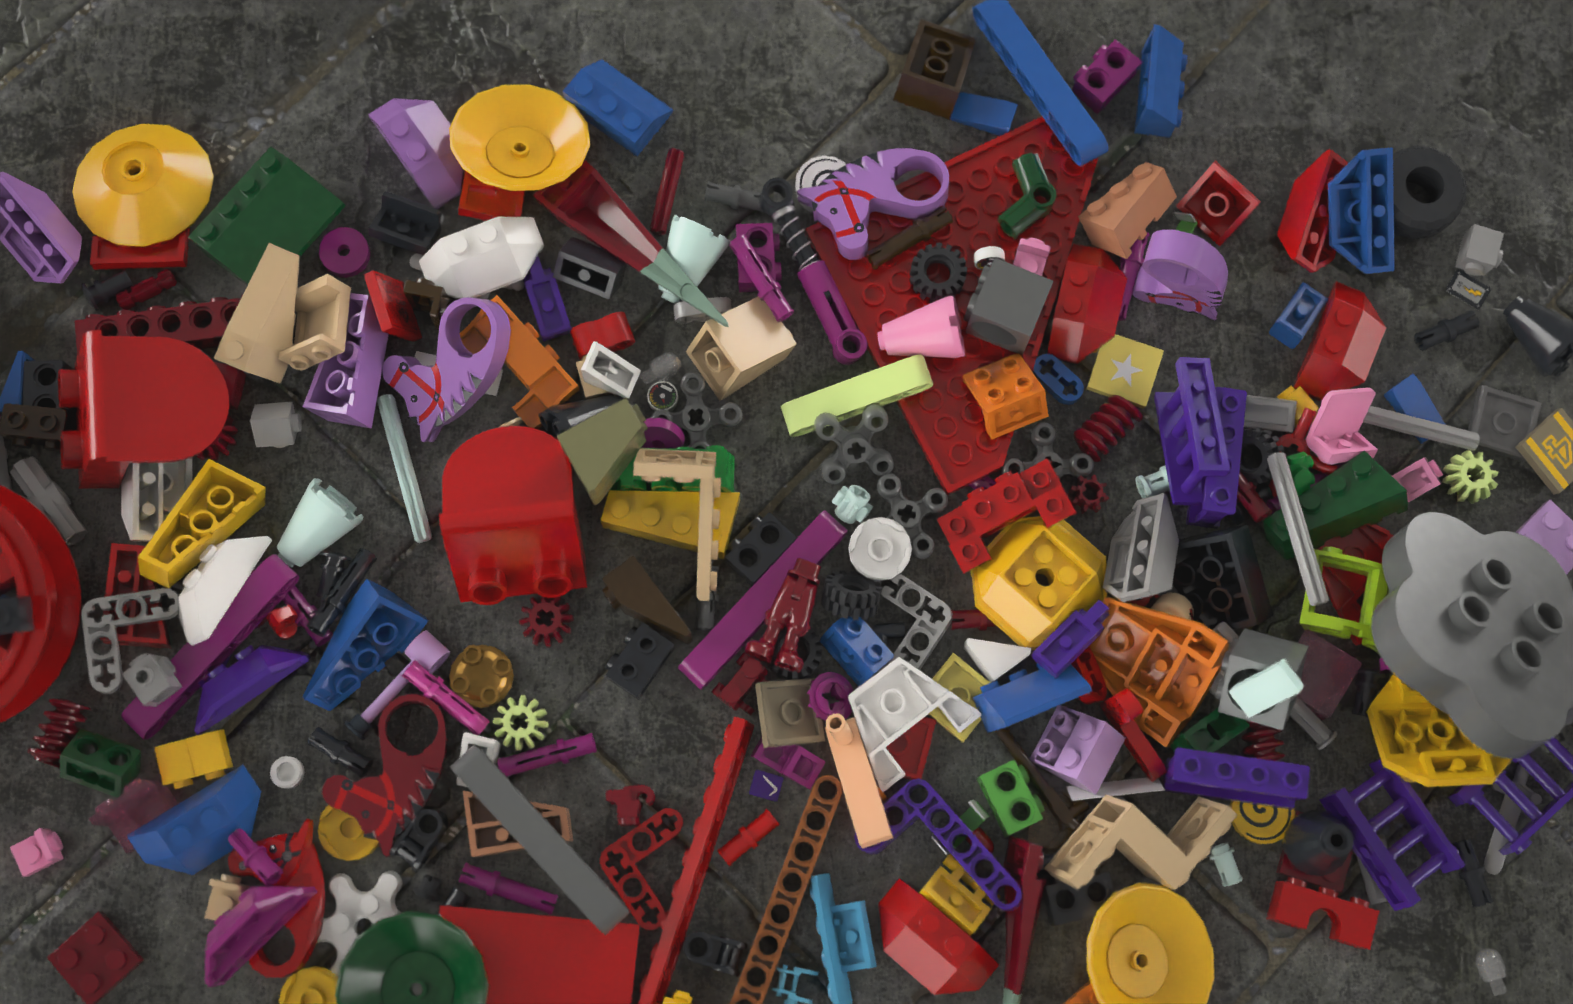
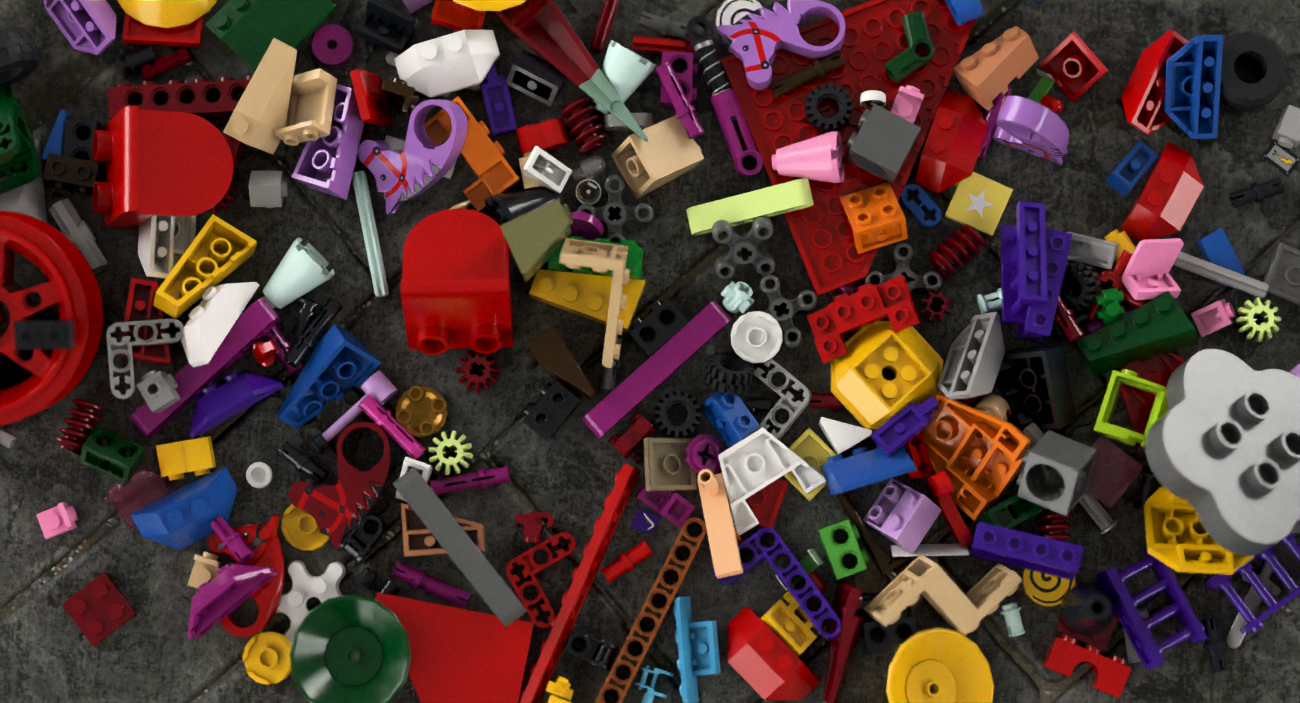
camera: 10 degrees right, 5 degrees up
dark red piece [745,558,821,672] -> none
light aqua tile [1229,659,1304,718] -> none
light grey axle [1267,452,1329,606] -> none
none -> dark red piece [562,96,607,155]
none -> red axle [632,35,696,53]

